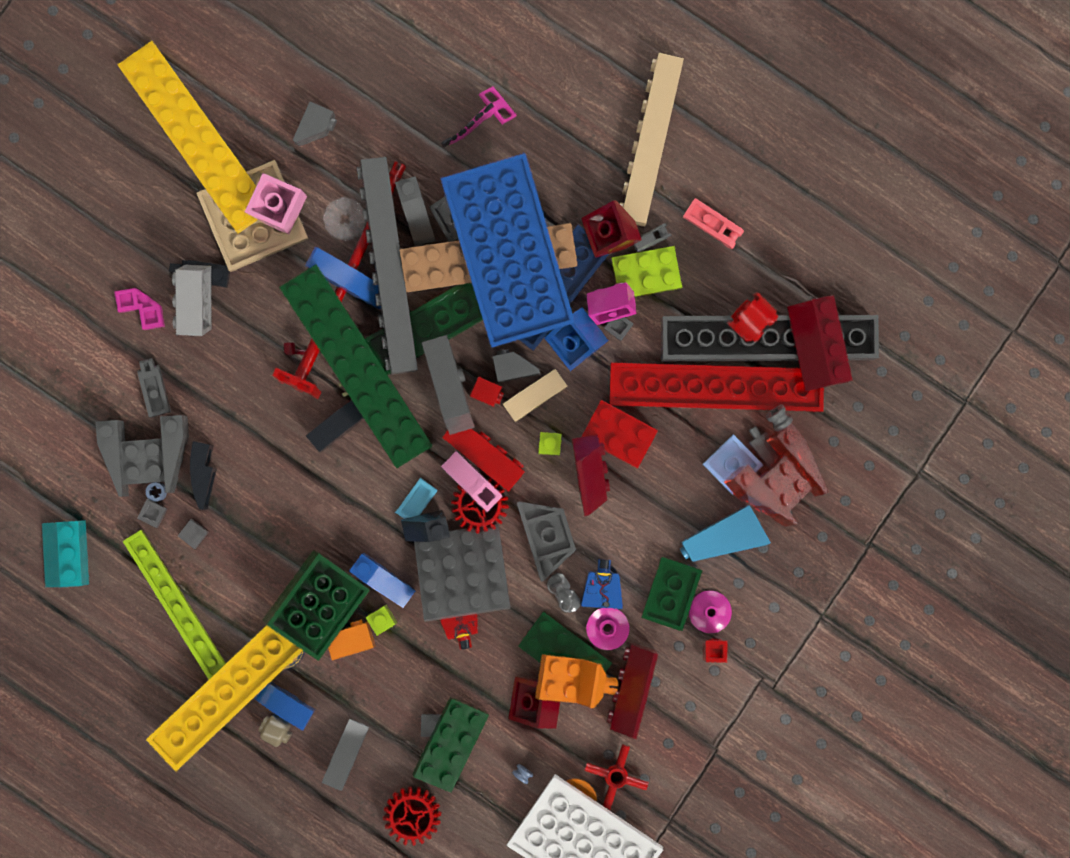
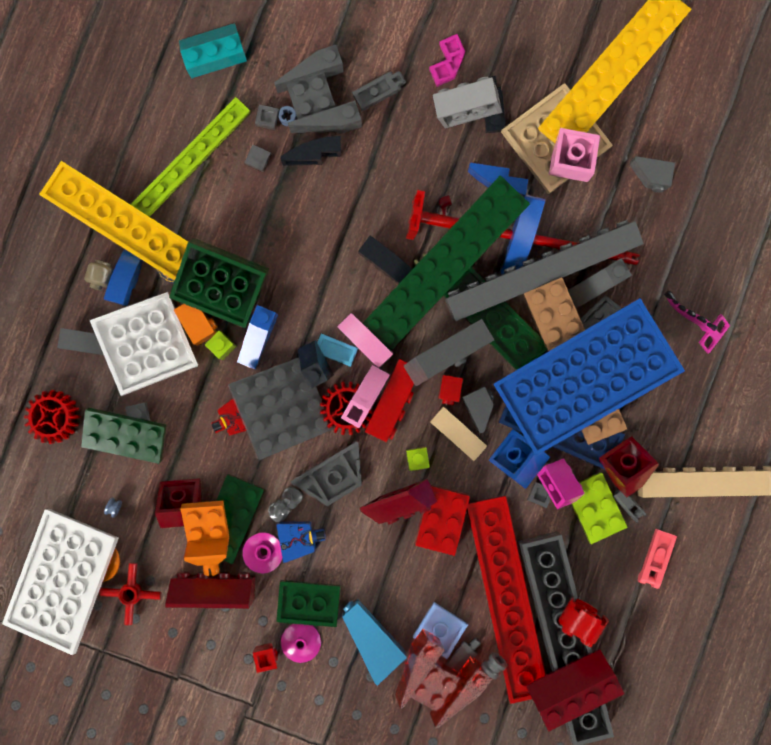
camera: 75 degrees right, 0 degrees up
clear plate [323,197,366,240] -> none
none -> white plate [90,292,198,396]
none -> bright pink slope [337,313,393,368]
none -> blue slope [468,163,528,197]

